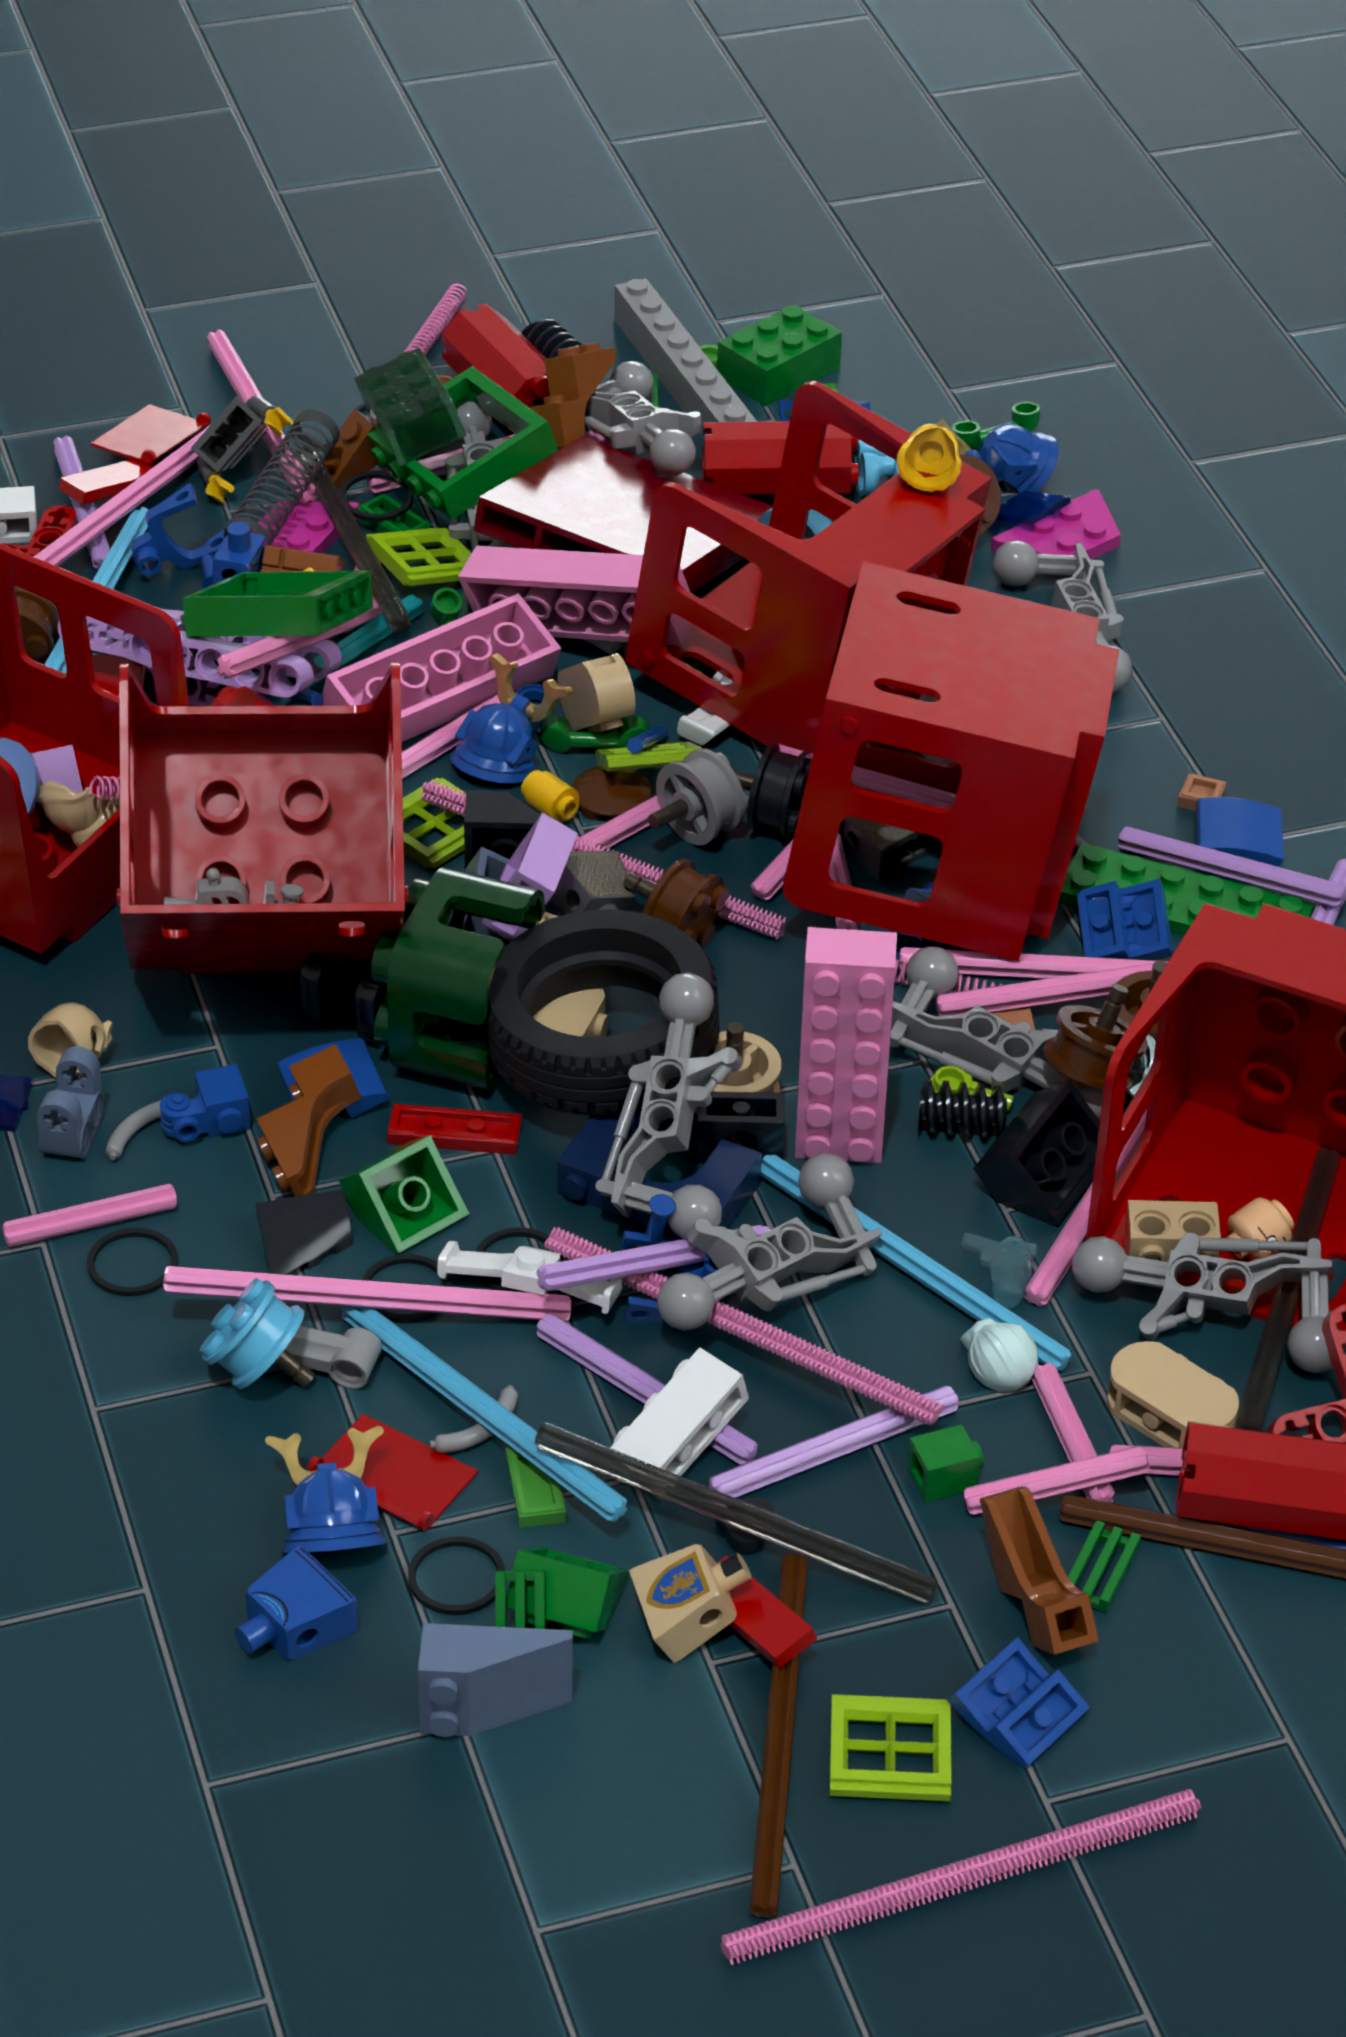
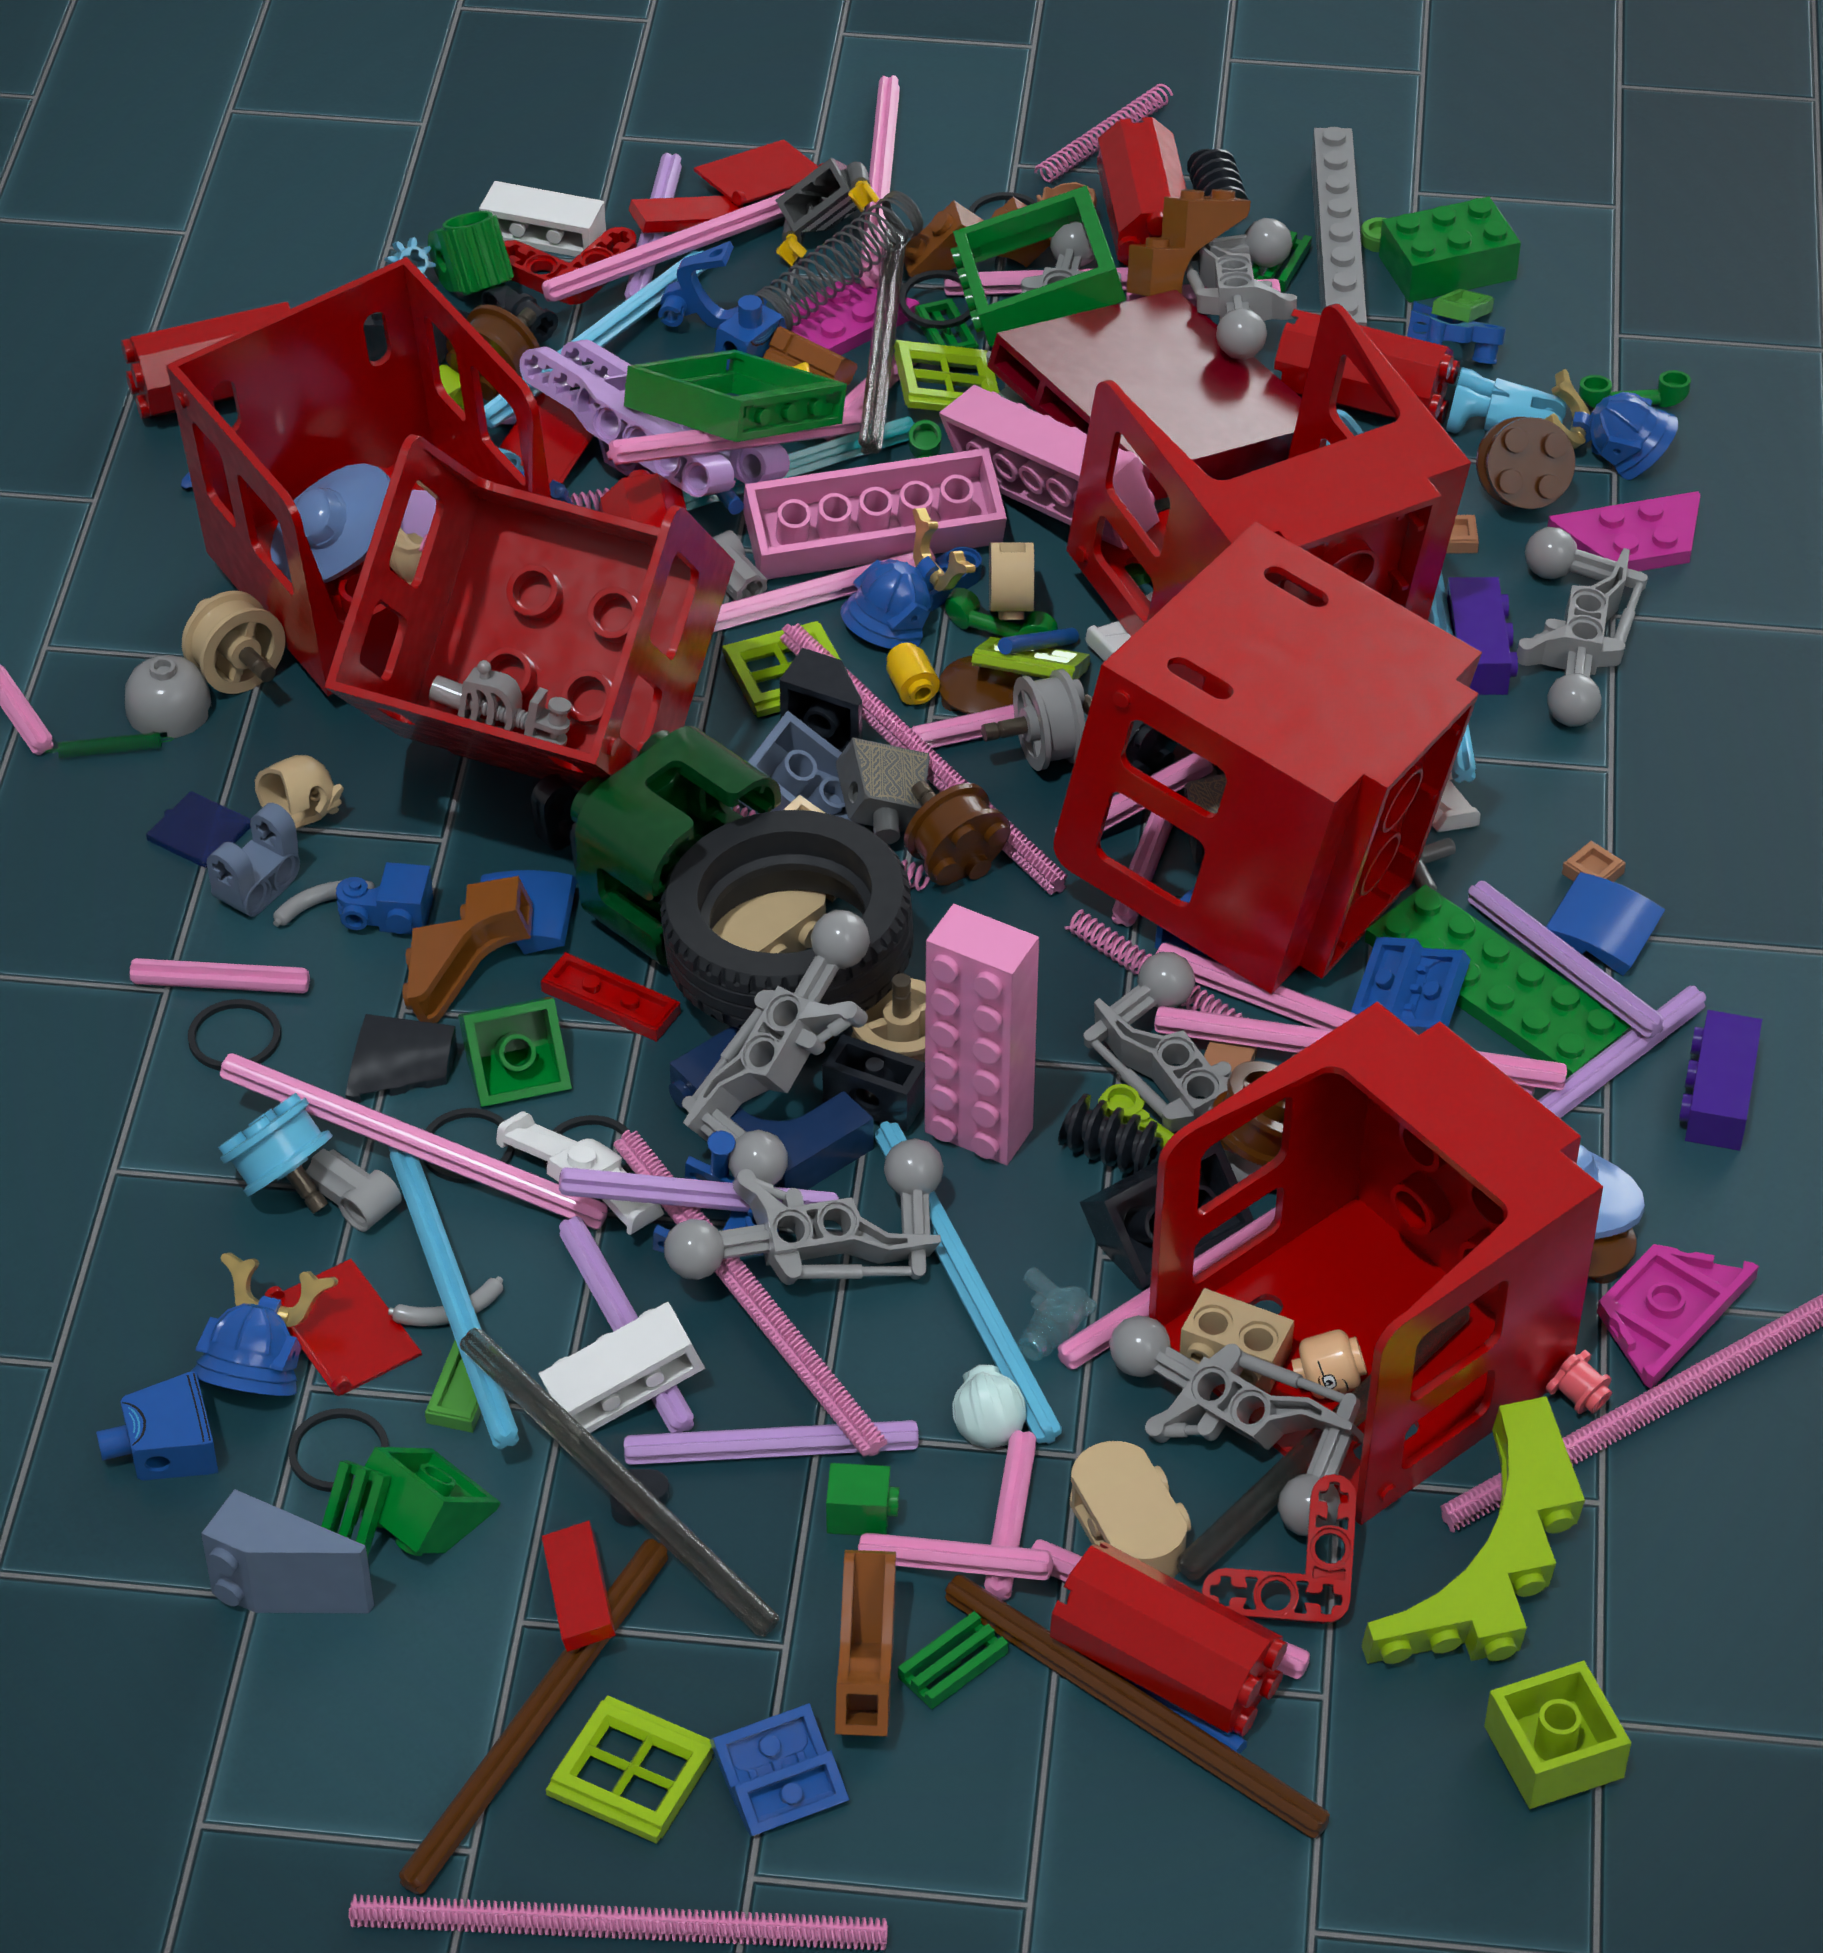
camera: 25 degrees right, 5 degrees up
clear green brick [354,348,466,466] -> none
lavender window [481,812,578,942] -> none
tan torso [629,1544,752,1663] -> none
yellow hair [897,424,962,492] -> none
clear blue piece [995,491,1071,525] -> none

